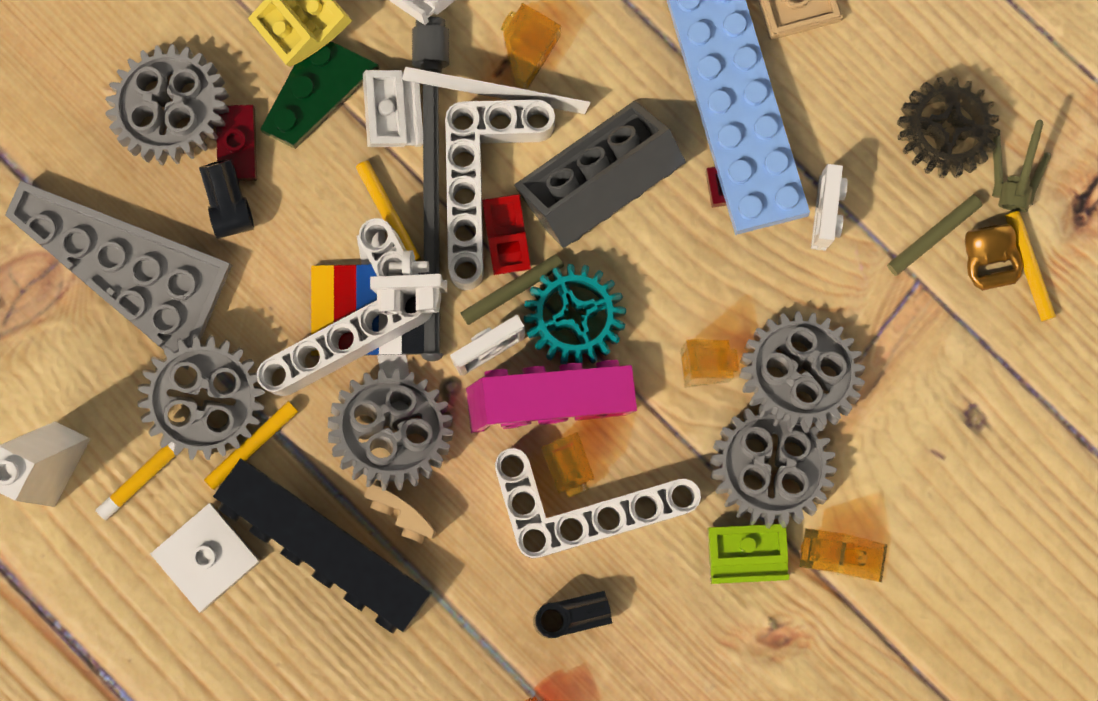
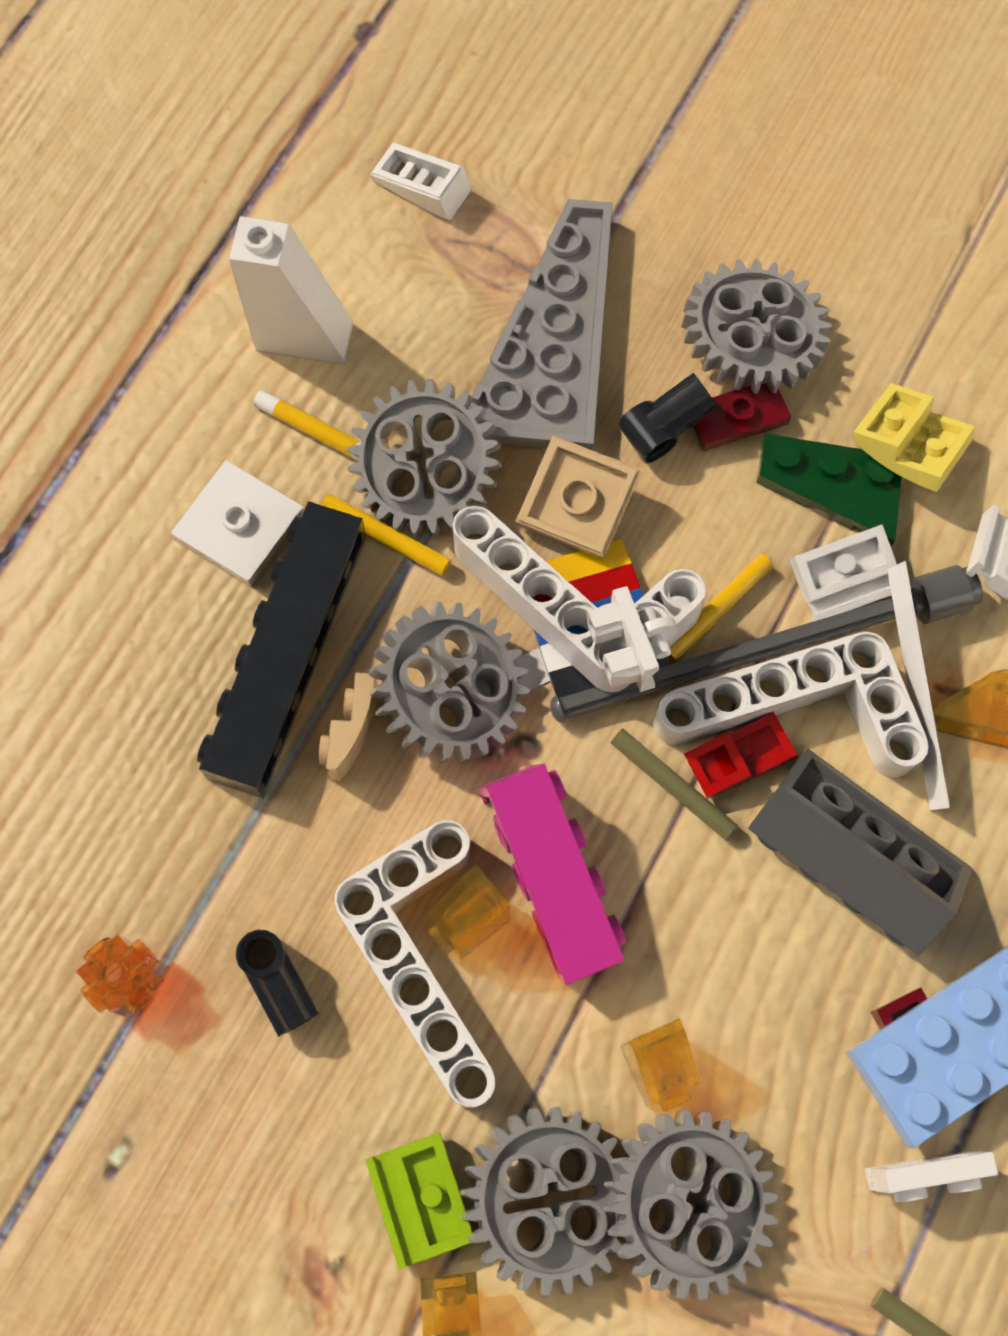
camera: 75 degrees right, 10 degrees down
white plate [450,315,525,376] -> none
teal gear [524,264,626,365] -> none
none -> tan tile [515,435,641,560]

